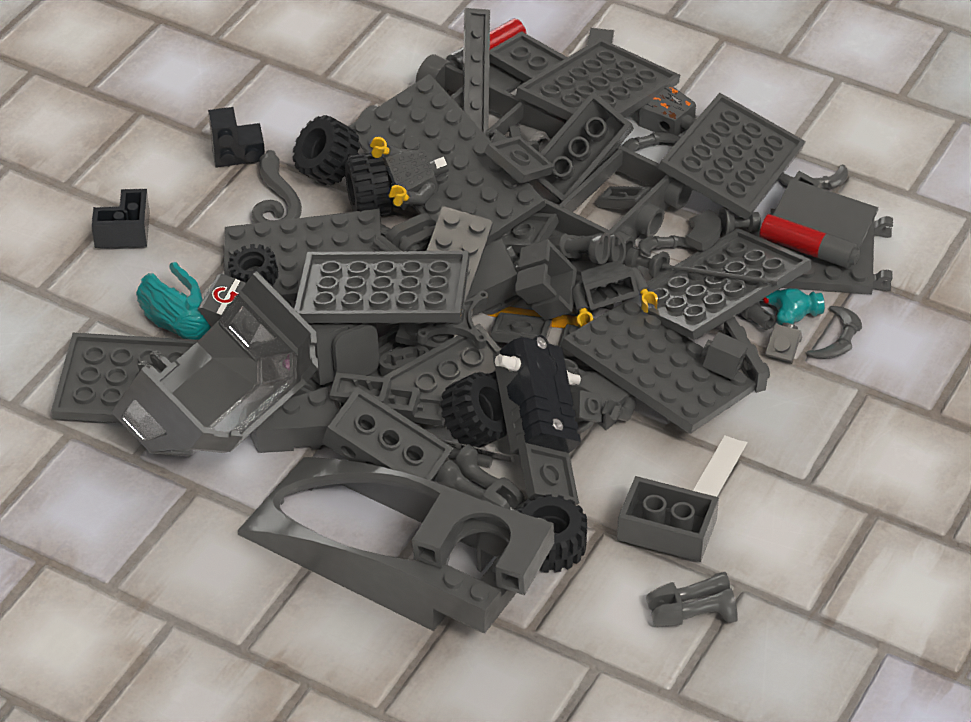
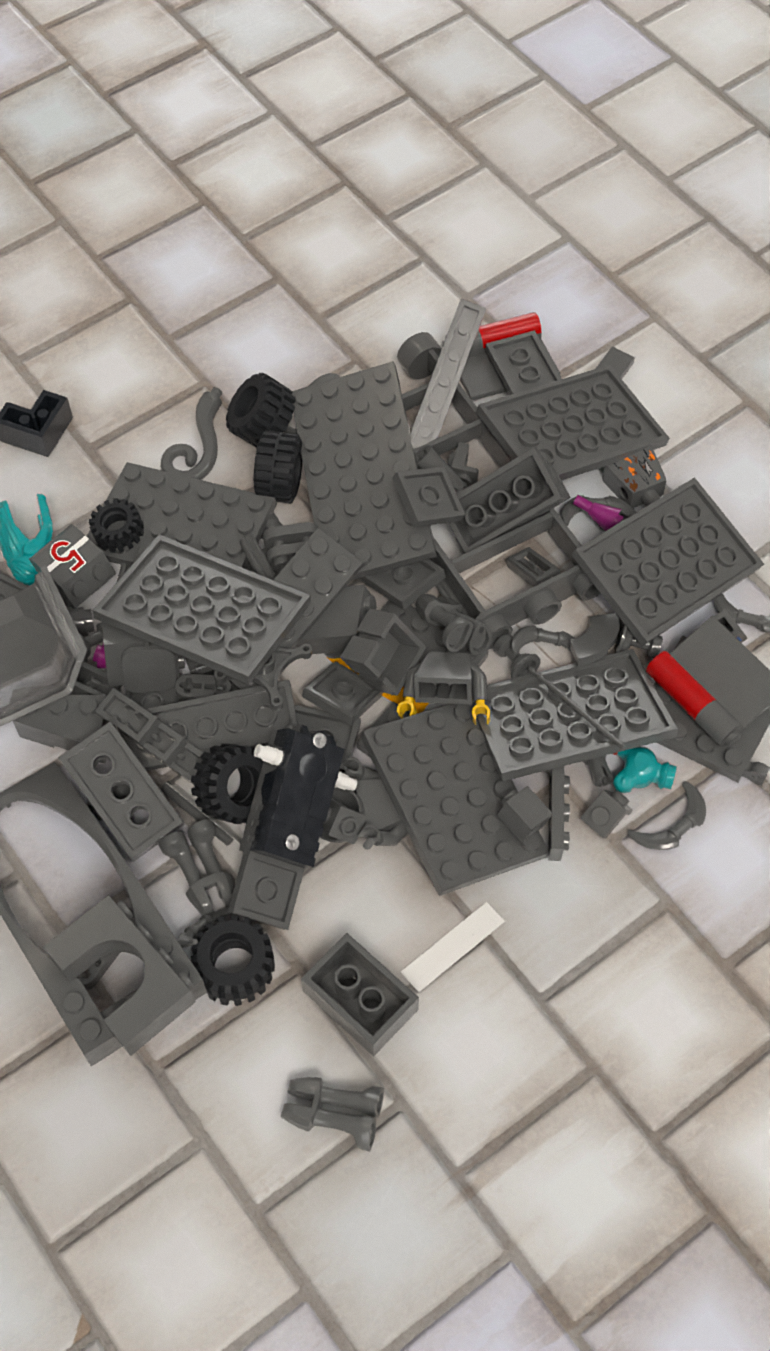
camera: 25 degrees right, 15 degrees up
black brick [208,107,265,168] -> none
dark grey torso [370,137,449,210] -> none
light grey cone [519,125,550,152] -> none
none -> magenta cone [573,495,623,531]

